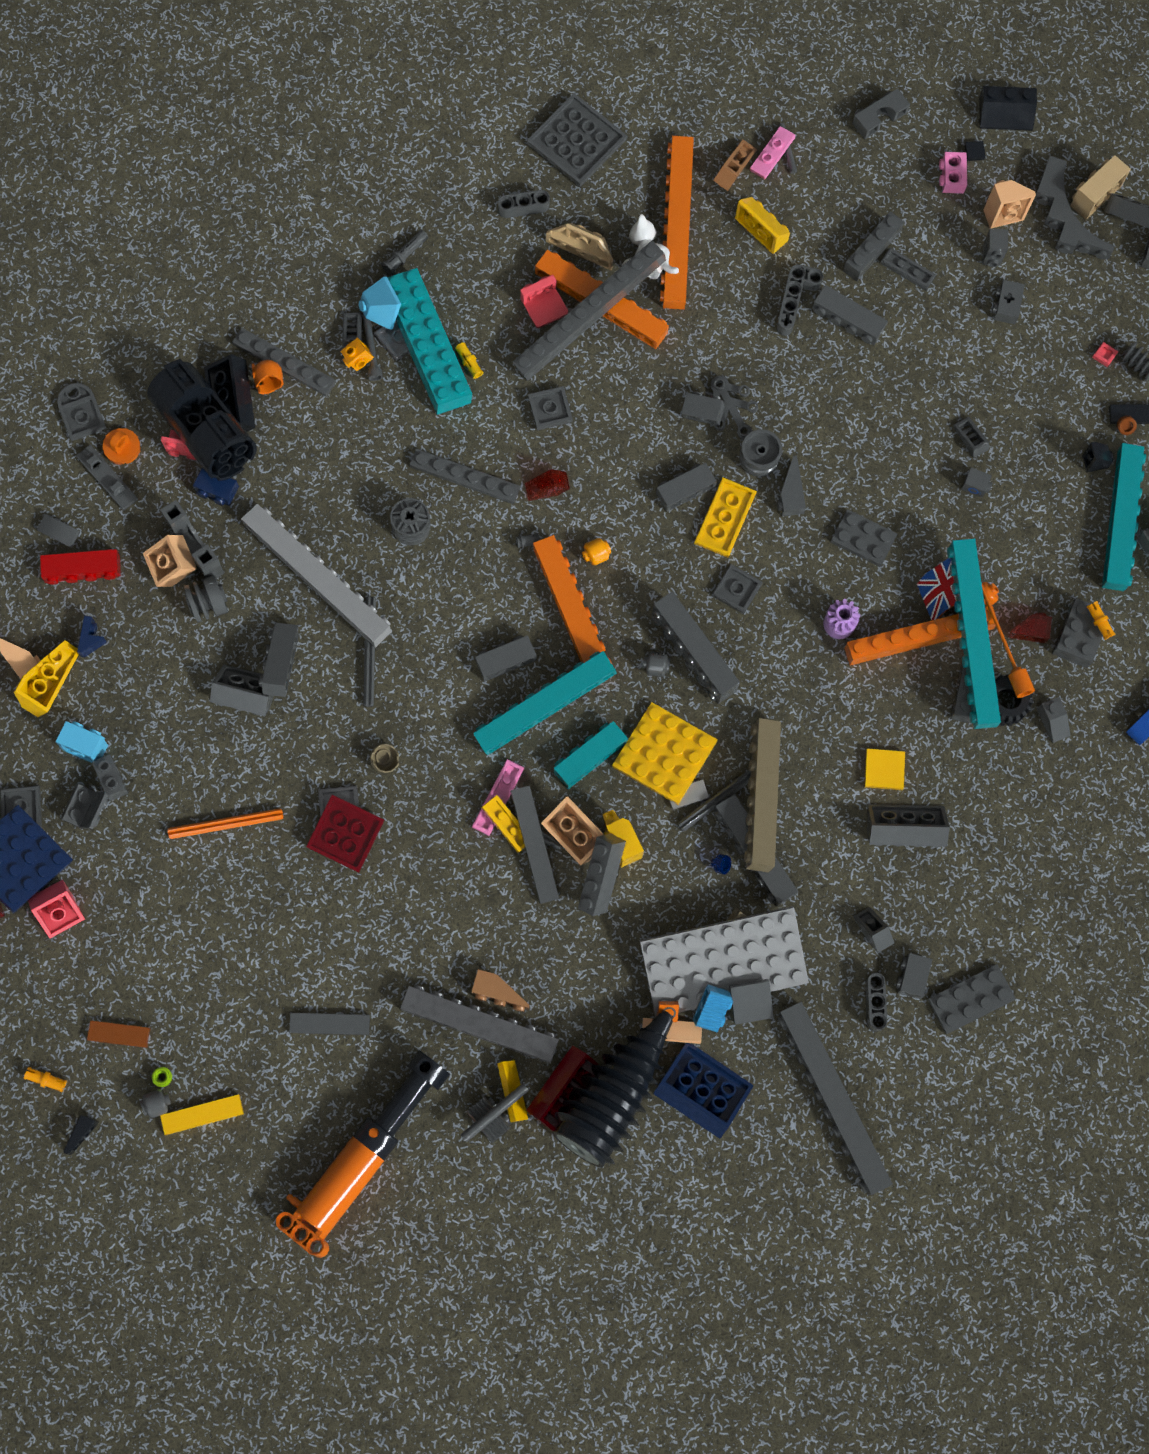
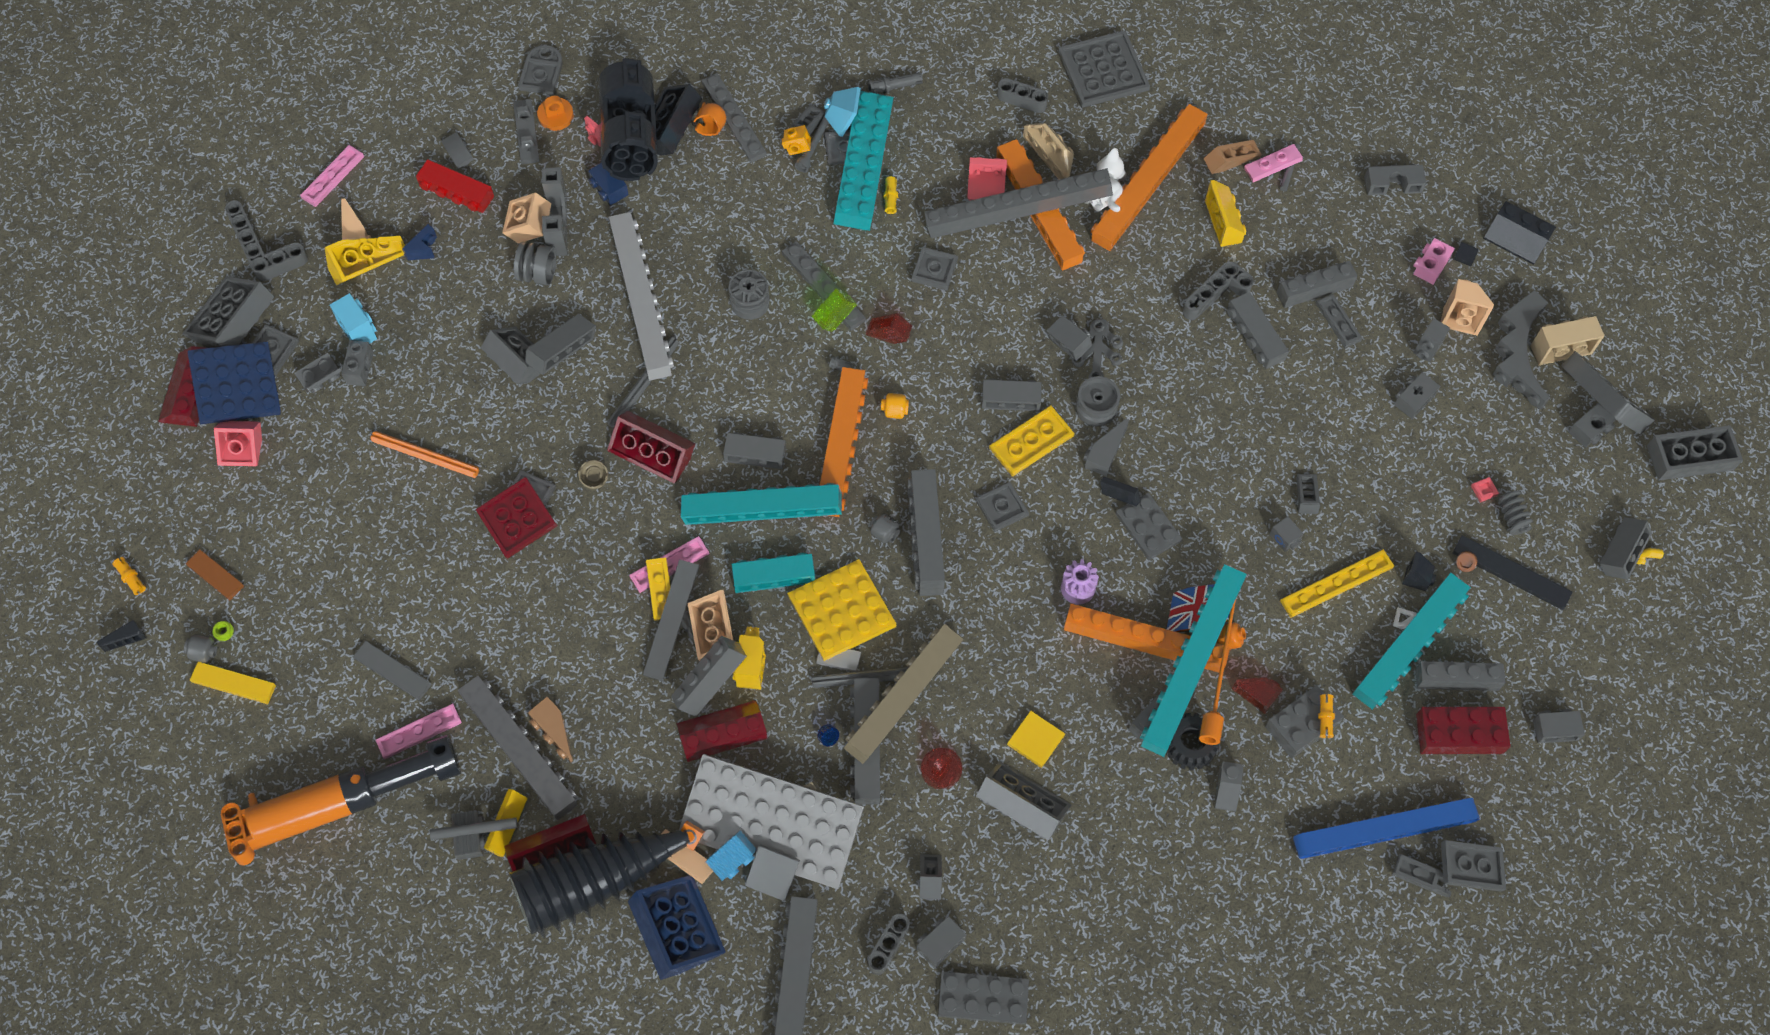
camera: 35 degrees right, 10 degrees down
none -> bright pink tile [376,704,462,759]
none -> dark red slope [607,411,696,484]
none -> dark red slope [676,700,768,762]
none -> clear neon green piece [811,288,858,332]
none -> clear red tile [921,748,963,790]
none -> black tile [1100,477,1140,506]
none -> yellow tile [1280,549,1394,618]
none -> white tile [1393,607,1417,629]

